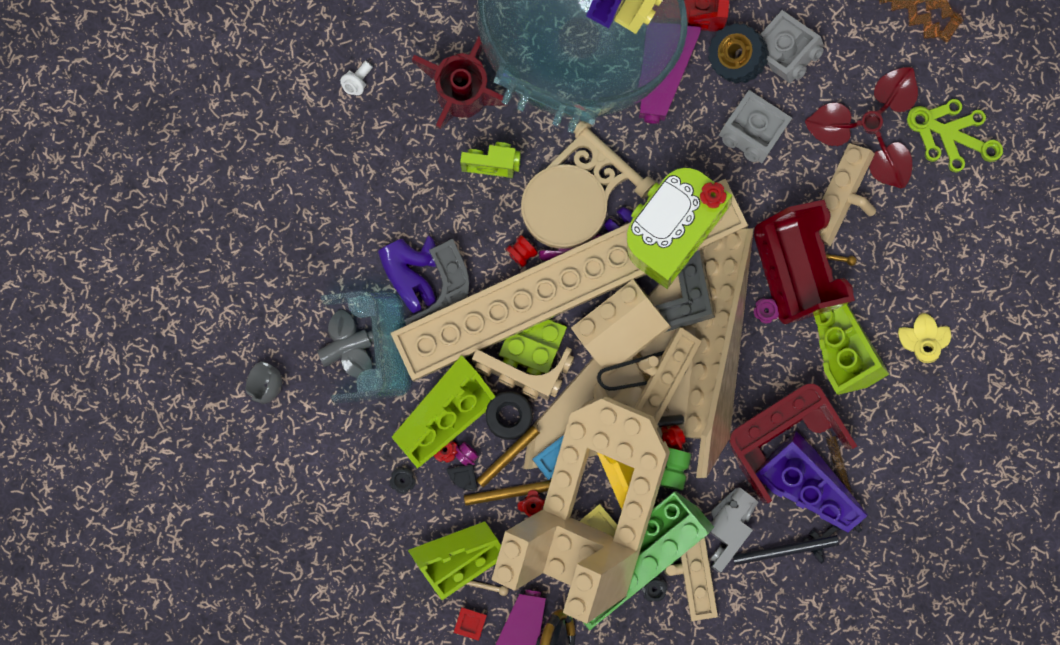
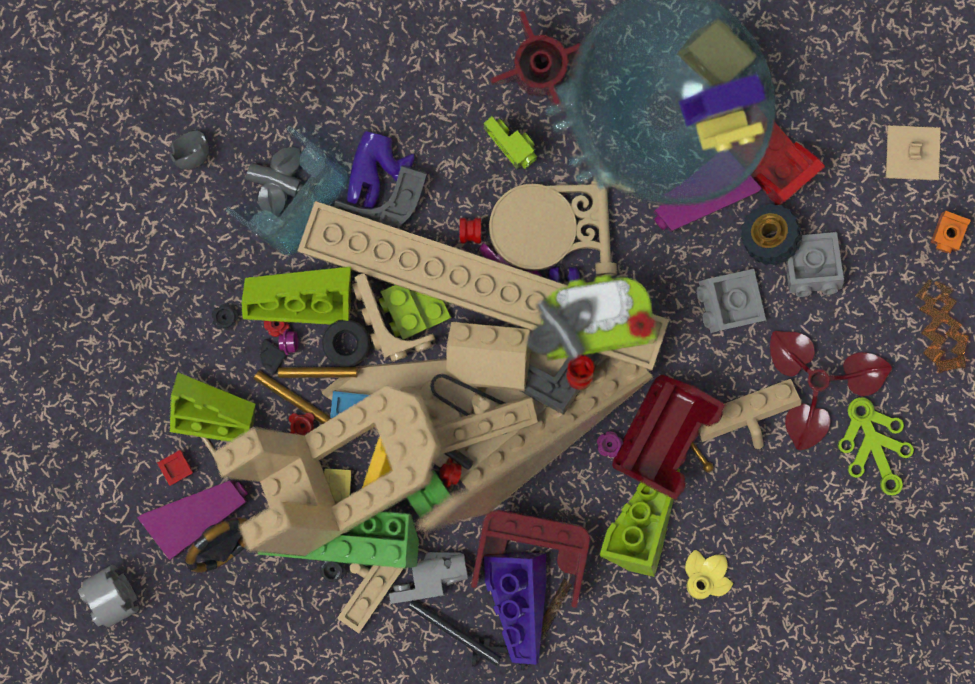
camera: 45 degrees right, 5 degrees up
none -> dark grey plant [527,299,592,361]
none -> red wheel [566,355,594,390]

